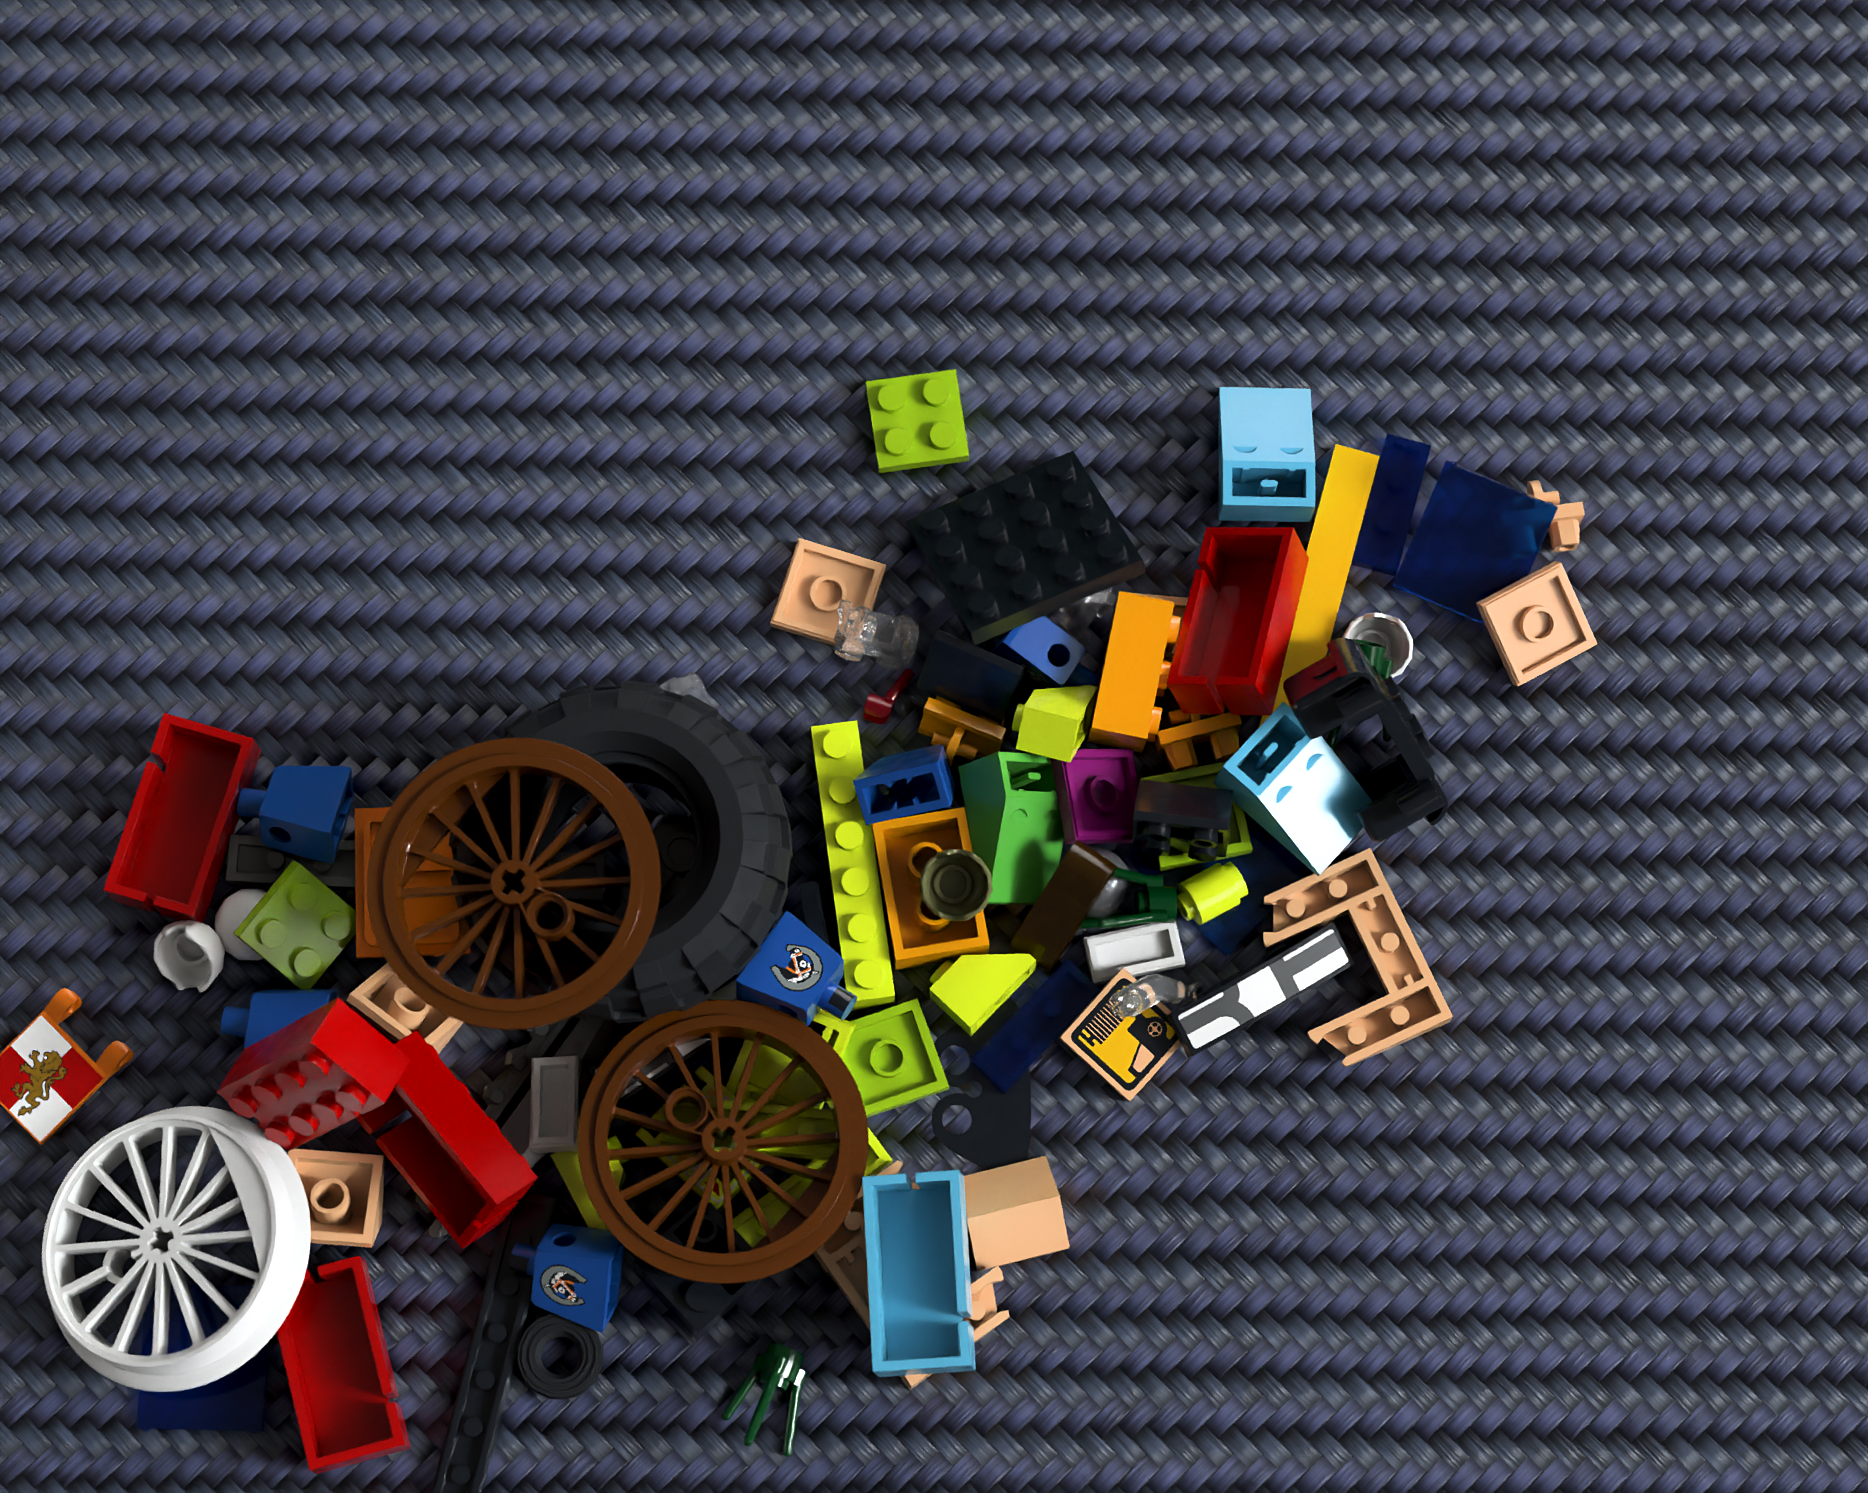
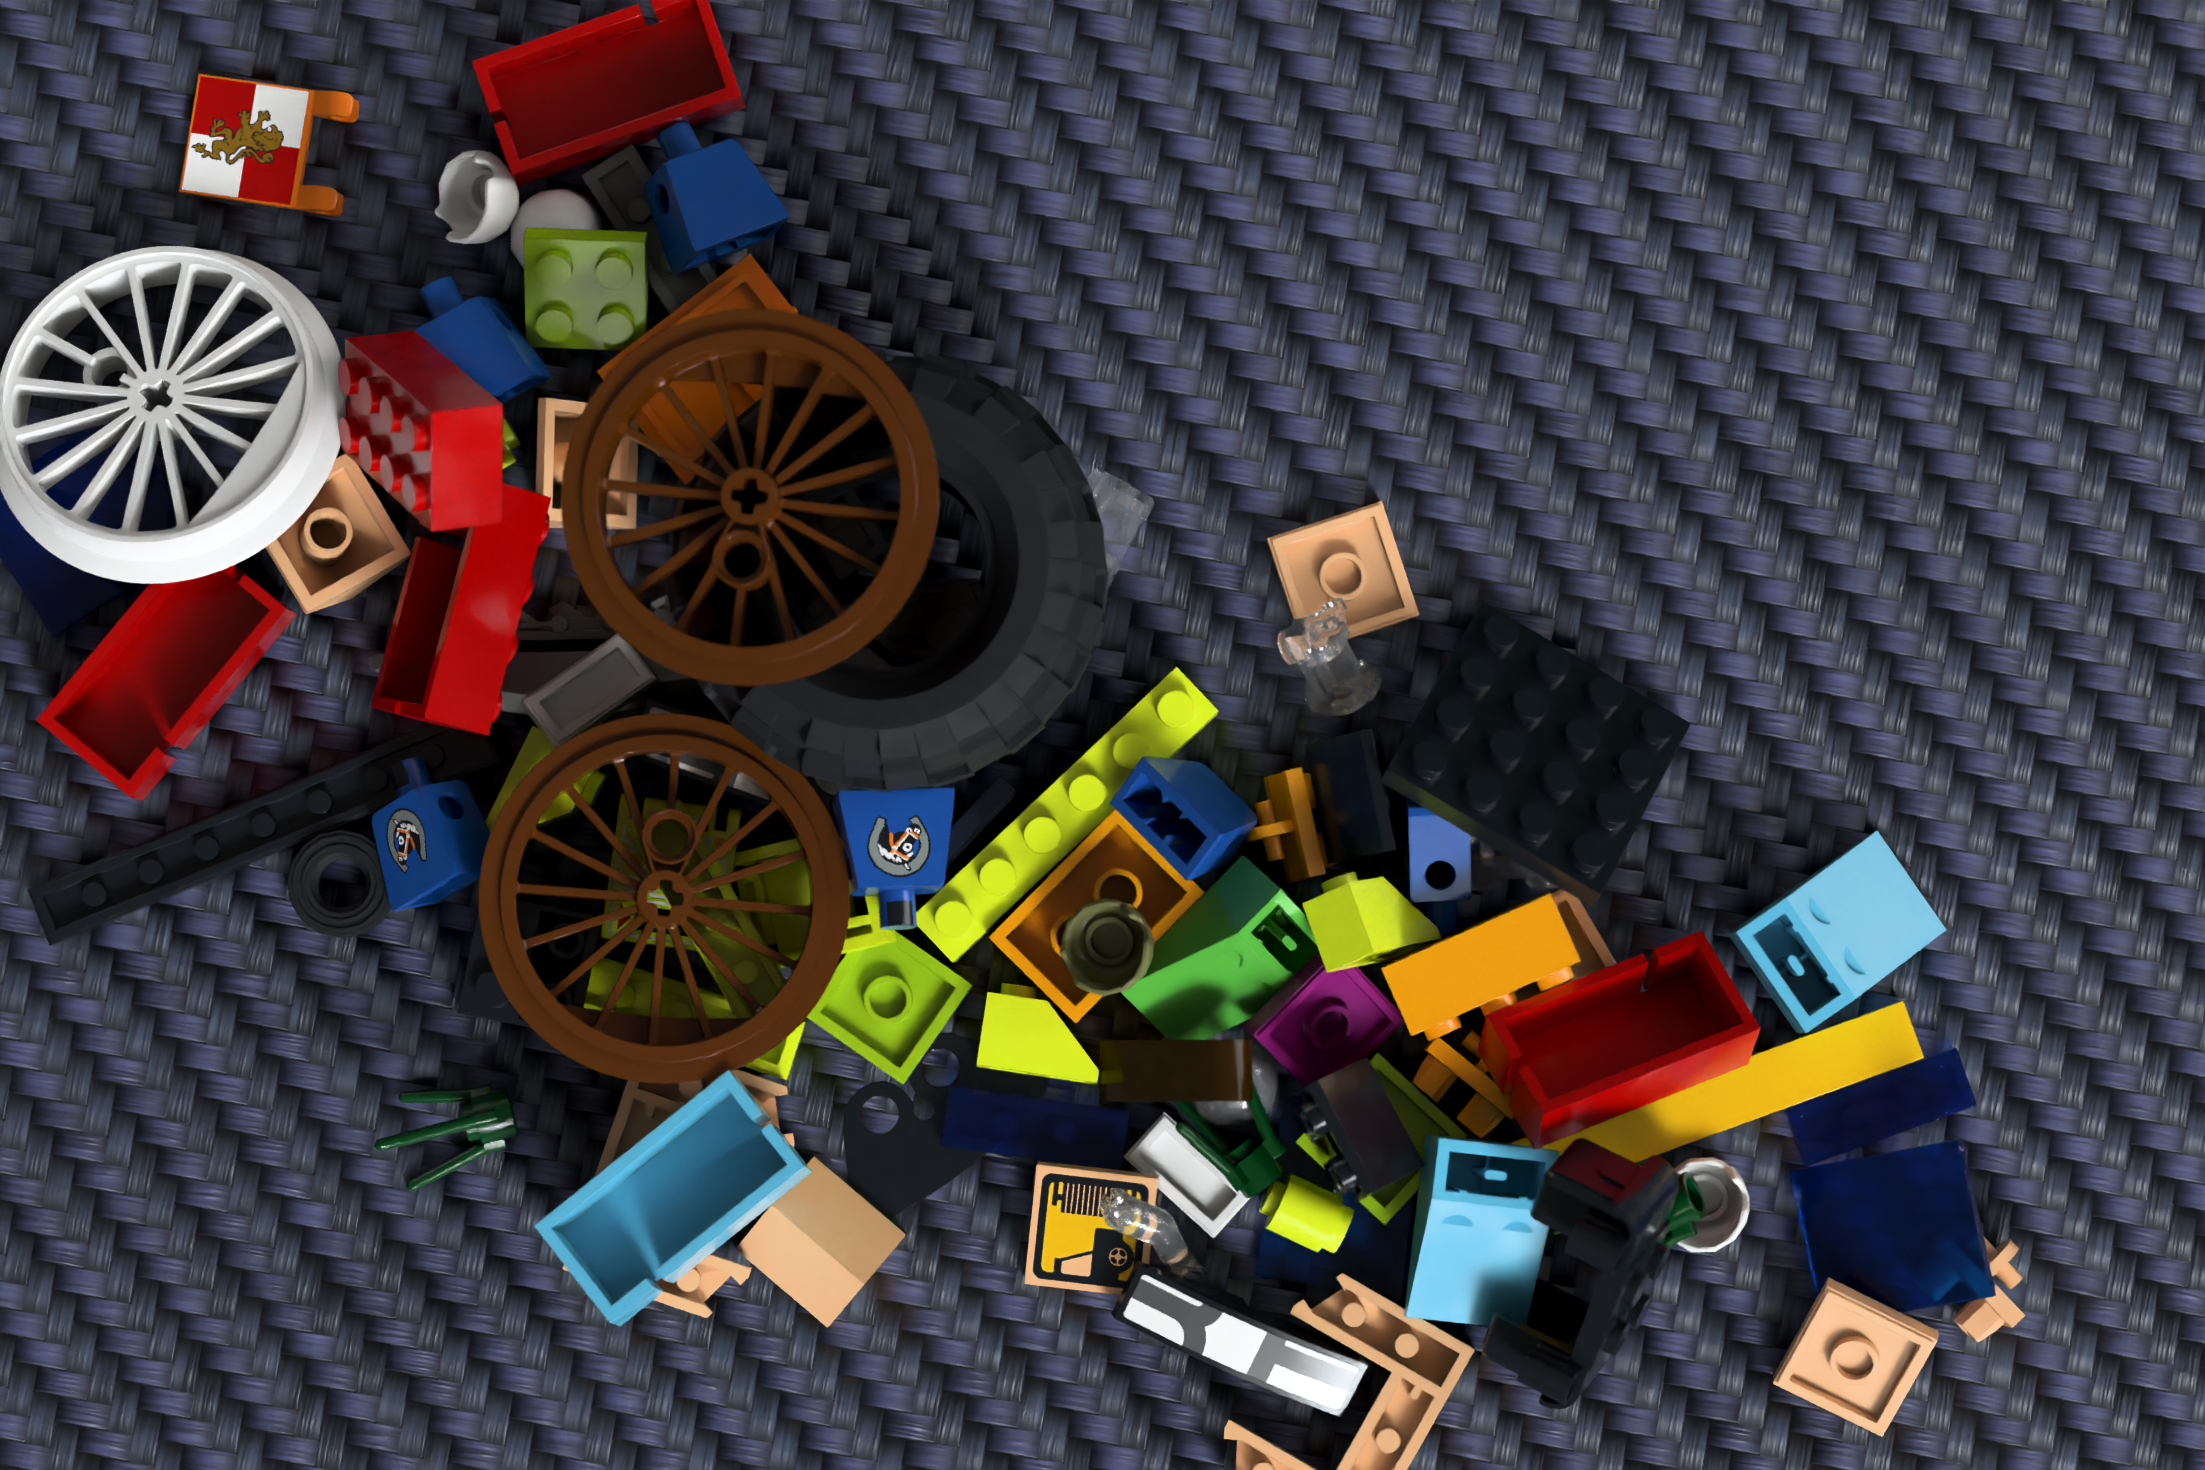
camera: 55 degrees right, 10 degrees up
dark red hand [862,668,915,724] -> none
lime plate [866,369,969,473] -> none

